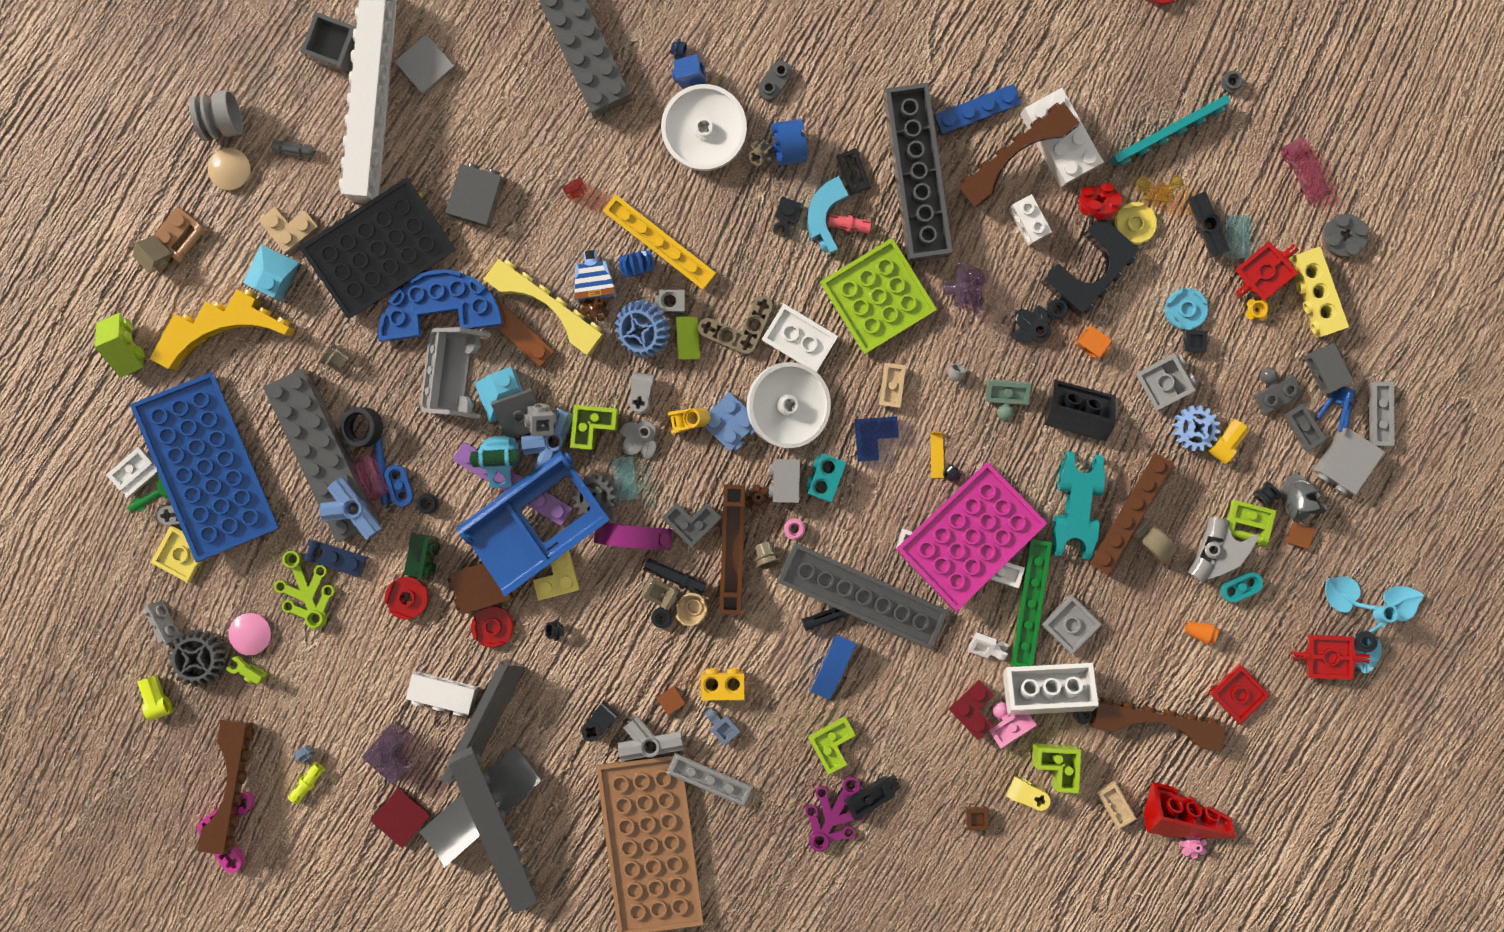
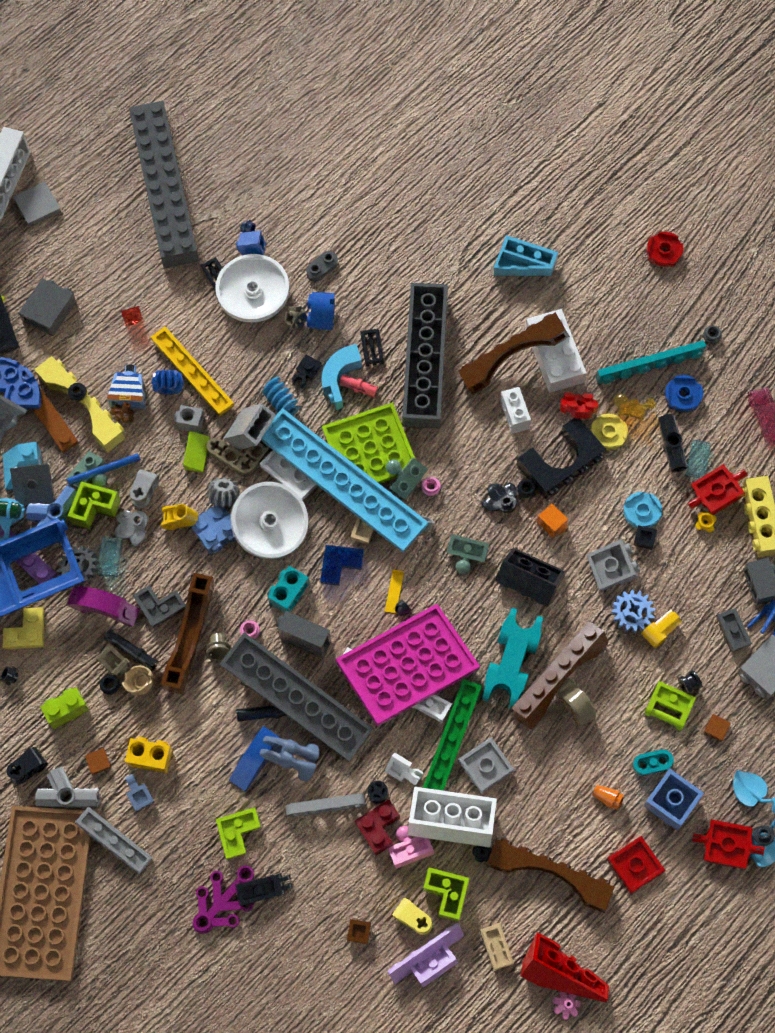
camera: 10 degrees right, 20 degrees down
light grey brick [524,403,556,436] -> none
medium blue gear [615,300,671,358] -> none
reddish brown plant [745,484,772,512] -> none
light grey brick [769,459,800,503] -> none
blue plate [934,84,1021,136] -> none
plate [943,263,986,313] -> none
light grey pin [1188,517,1259,582] -> none
dark grey plate [1253,367,1303,414] -> none
dark grey helmet [1281,472,1328,522] -> none
none -> lime brick [40,687,89,729]
none -> sand green plate [65,451,107,489]
none -> blue bar [66,453,140,486]
none -> black plate [68,383,87,401]
none -> black tile [200,257,223,292]
none -> light grey gear [207,477,240,508]
none -> light grey brick [223,404,276,450]
none -> sand blue piece [259,736,319,782]
none -> medium azure plate [261,408,428,553]
none -> dark azure piece [262,377,301,416]
none -> dark grey brick [276,611,331,658]
none -> light grey beam [285,794,366,817]
none -> black wheel [368,781,388,804]
none -> sand green plate [386,457,428,500]
none -> lavender bracket [388,923,464,987]
none -> bright pink plate [421,477,441,496]
none -> medium azure wedge [494,235,558,276]
none -> medium blue brick [643,768,704,831]
none -> blue plate [665,375,703,412]

